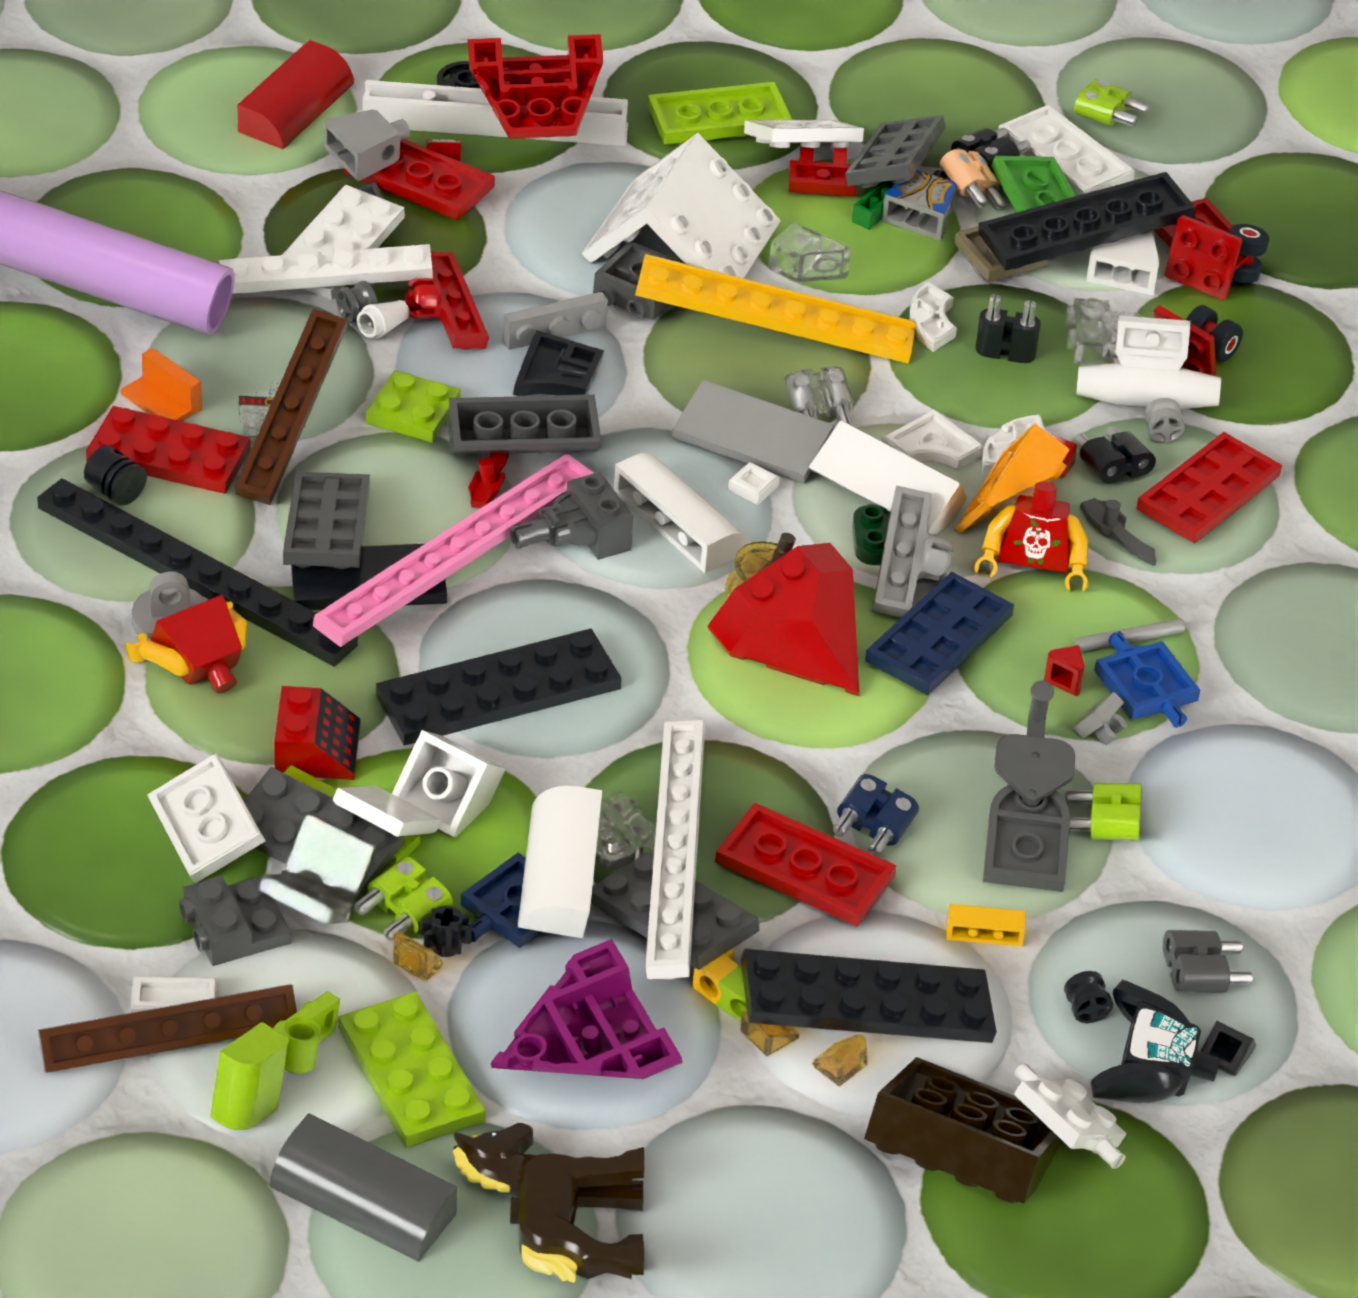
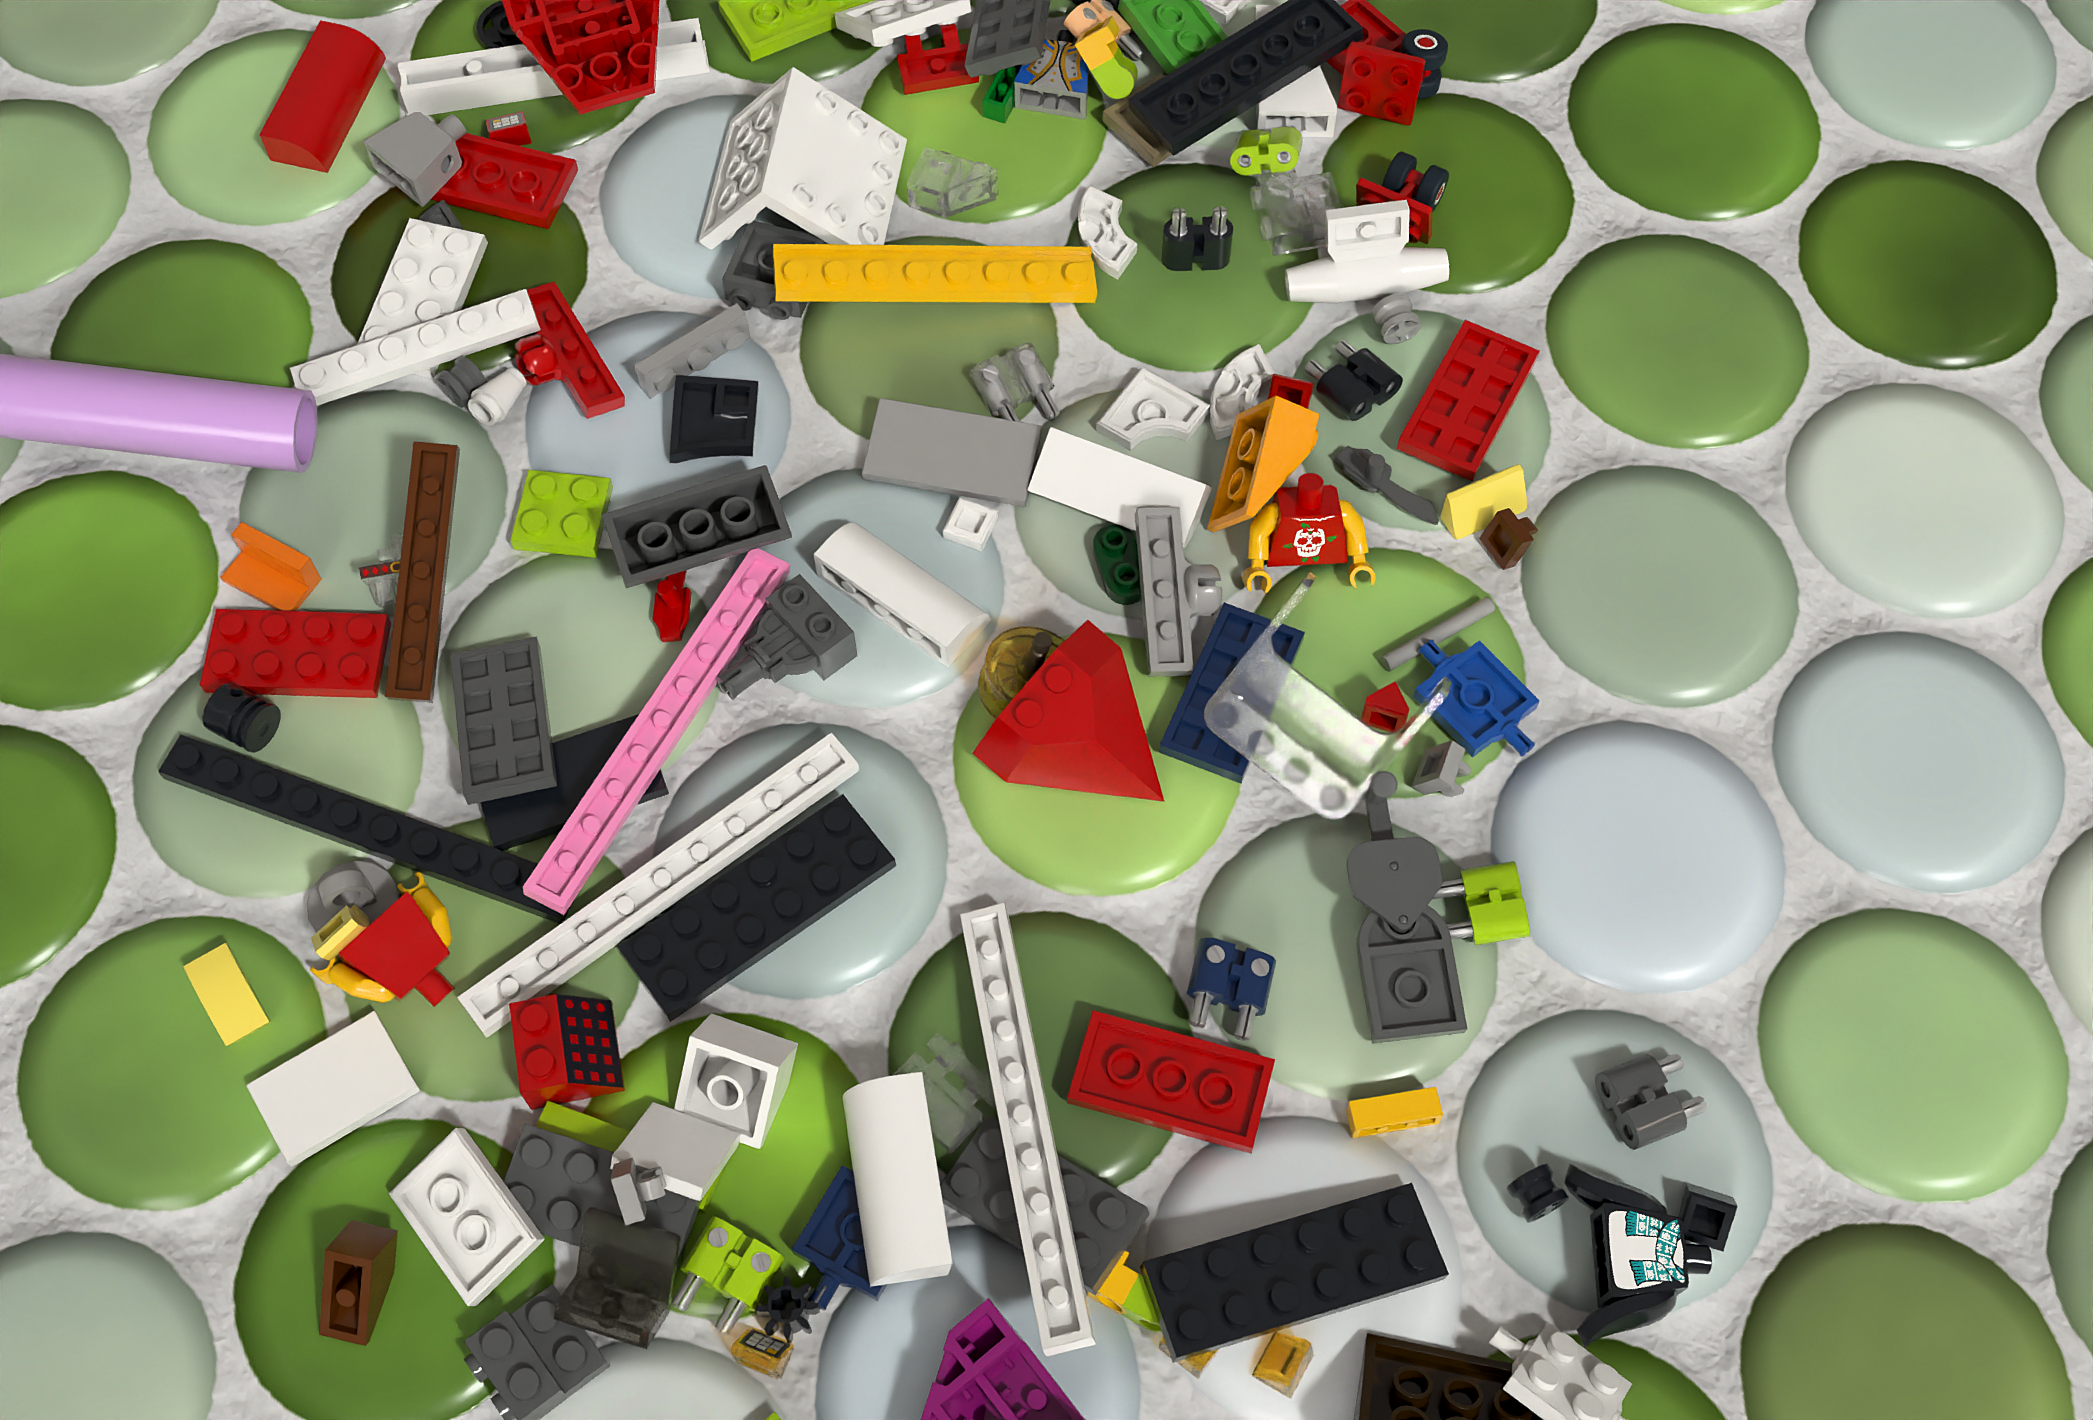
camera: 10 degrees left, 20 degrees up
none -> light yellow slope [183,943,271,1046]
none -> white tile [246,1011,420,1167]
none -> light yellow slope [311,904,369,960]
none -> reddish brown slope [319,1220,398,1346]
none -> white plate [457,732,859,1038]
none -> light grey tile [611,1158,667,1225]
none -> leg [1075,16,1138,99]
none -> clear windscreen [1204,571,1452,819]
none -> lime piece [1230,125,1303,175]
none -> light yellow slope [1440,464,1527,540]
none -> reddish brown tile [1479,508,1538,570]

